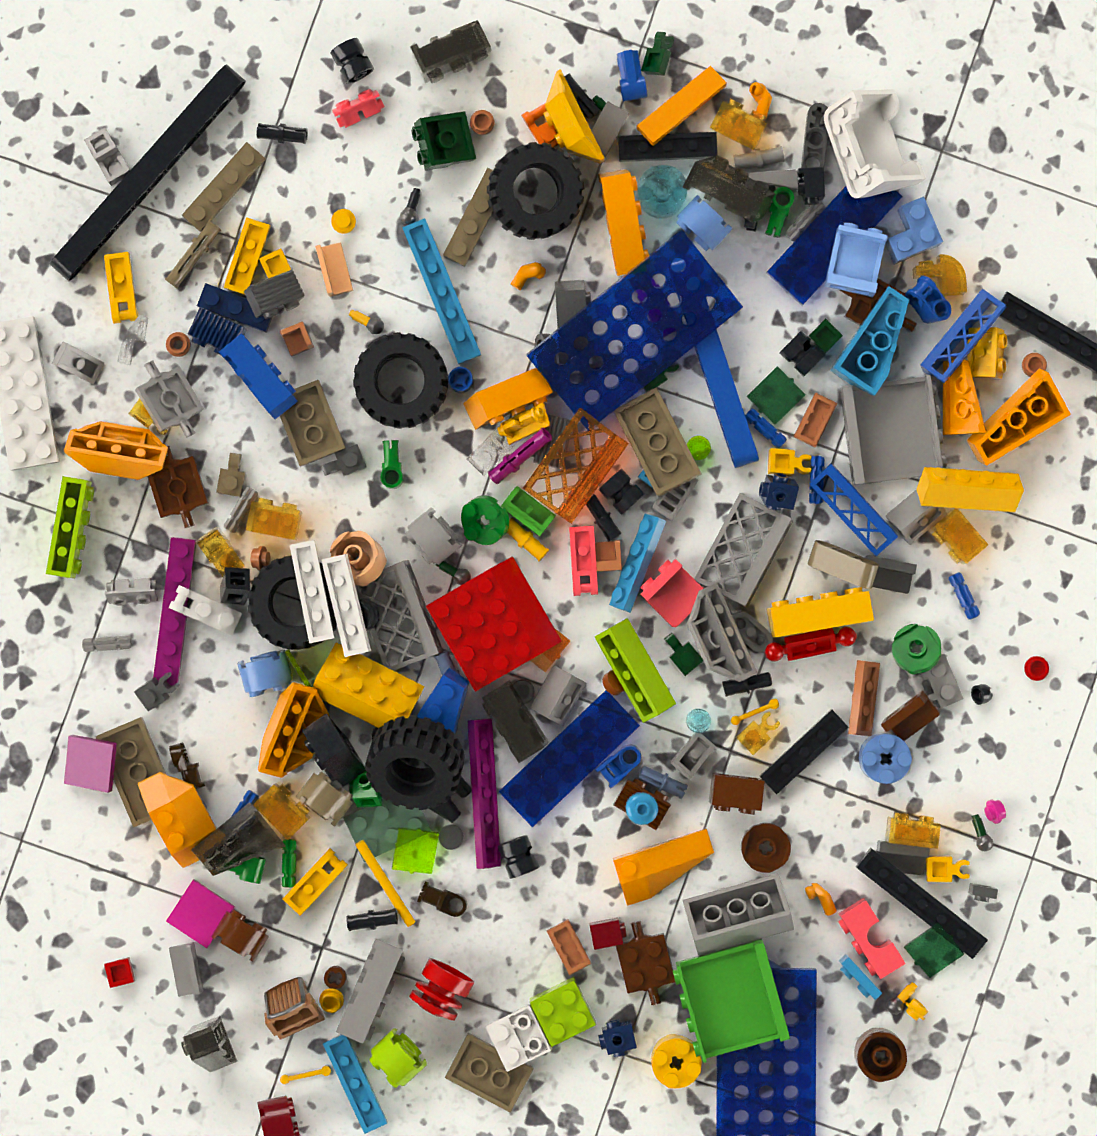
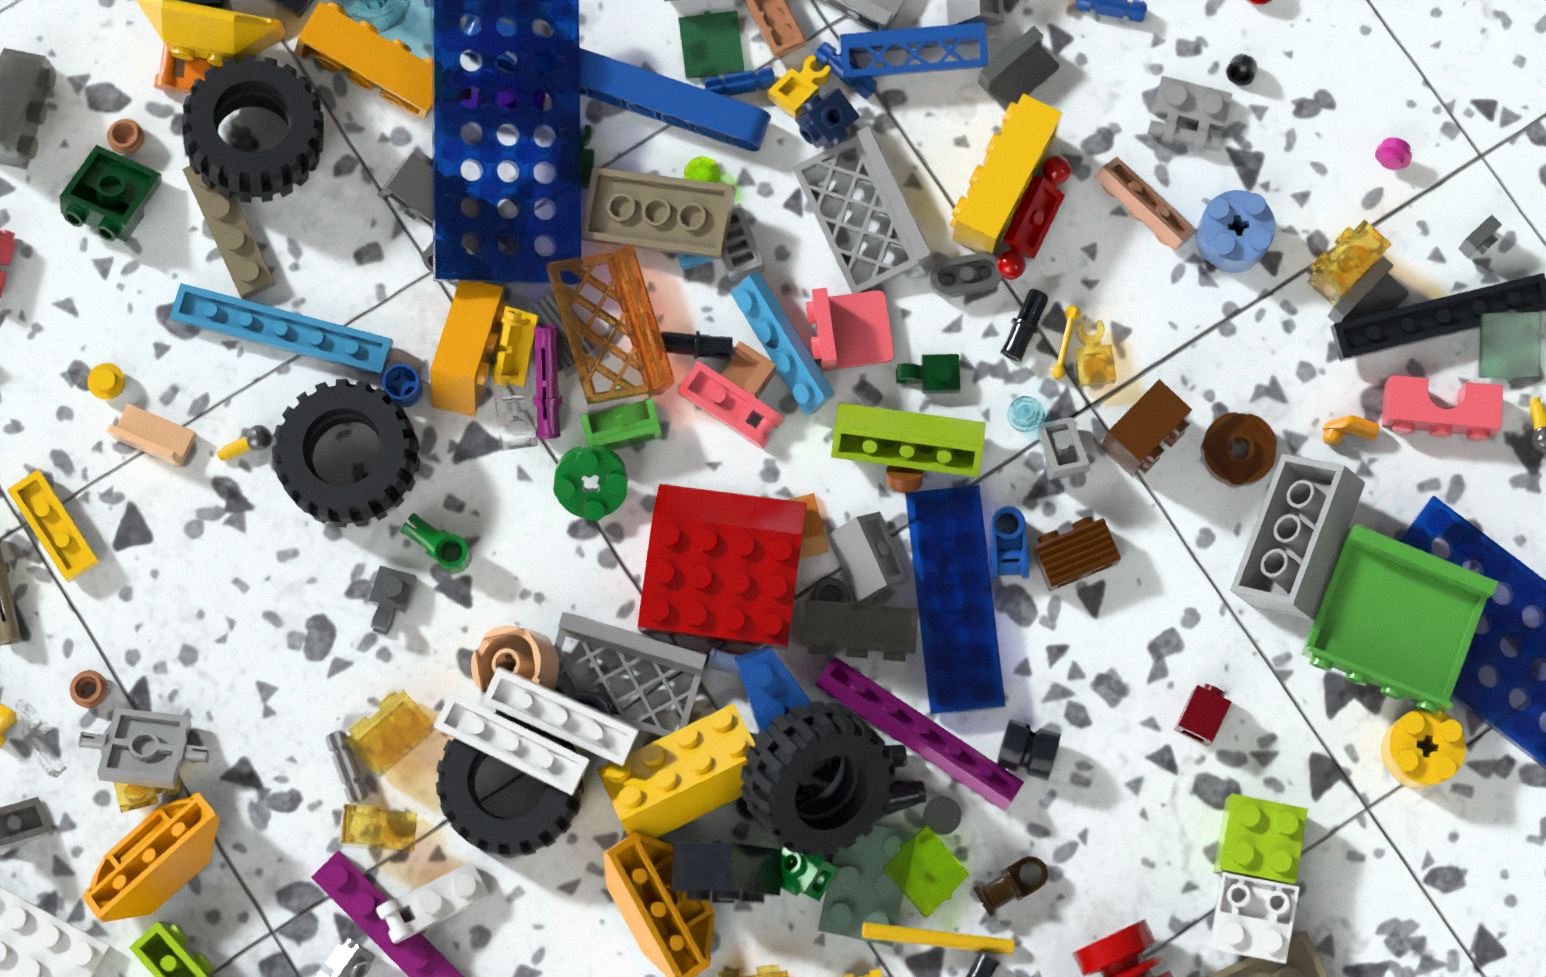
camera: 50 degrees left, 10 degrees down
reddish brown plate [148,446,209,528] -> none
dark blue brick [188,307,247,356] -> none
dark blue plate [197,283,272,333] -> none
dark tan plate [216,453,246,497] -> none
blue wedge [219,333,298,419] -> none
black brick [220,567,250,605] -> none
medium blue brick [237,650,293,697] -> none
dark grey brick [244,270,305,319] -> none
nougat plate [250,546,271,571] -> none
yellow plate [259,248,291,278] -> none
nougat panel [280,321,314,356] -> none
dark tan plate [280,380,346,467] -> none
clear neon green piece [285,649,312,687] -> none
dark tan brick [296,772,353,827] -> none
piece [400,188,421,225] -> none
light grey brick [405,508,462,565] -> none
piece [436,561,471,585] -> none
yellow pin [507,518,549,561] -> none
light orange arm [510,262,546,290] -> none
nougat plate [546,919,591,975] -> none
black wheel [598,468,645,515] -> none
dark blue brick [598,1019,637,1057] -> none
light orange wedge [613,829,714,906] -> none
reddish brown plate [616,921,675,1005] -> none
dark azure head [625,792,658,825] -> none
sand blue axle [638,766,688,799] -> none
light grey wedge [687,583,757,682] -> none
black plate [760,709,849,795] -> none
beam [807,540,879,589] -> none
dark azure plate [839,954,882,1000] -> none
reddish brown panel [881,690,940,741] -> none
green plate [892,624,941,675] -> none
yellow plate [926,856,970,882] -> none
piece [972,814,993,852] -> none

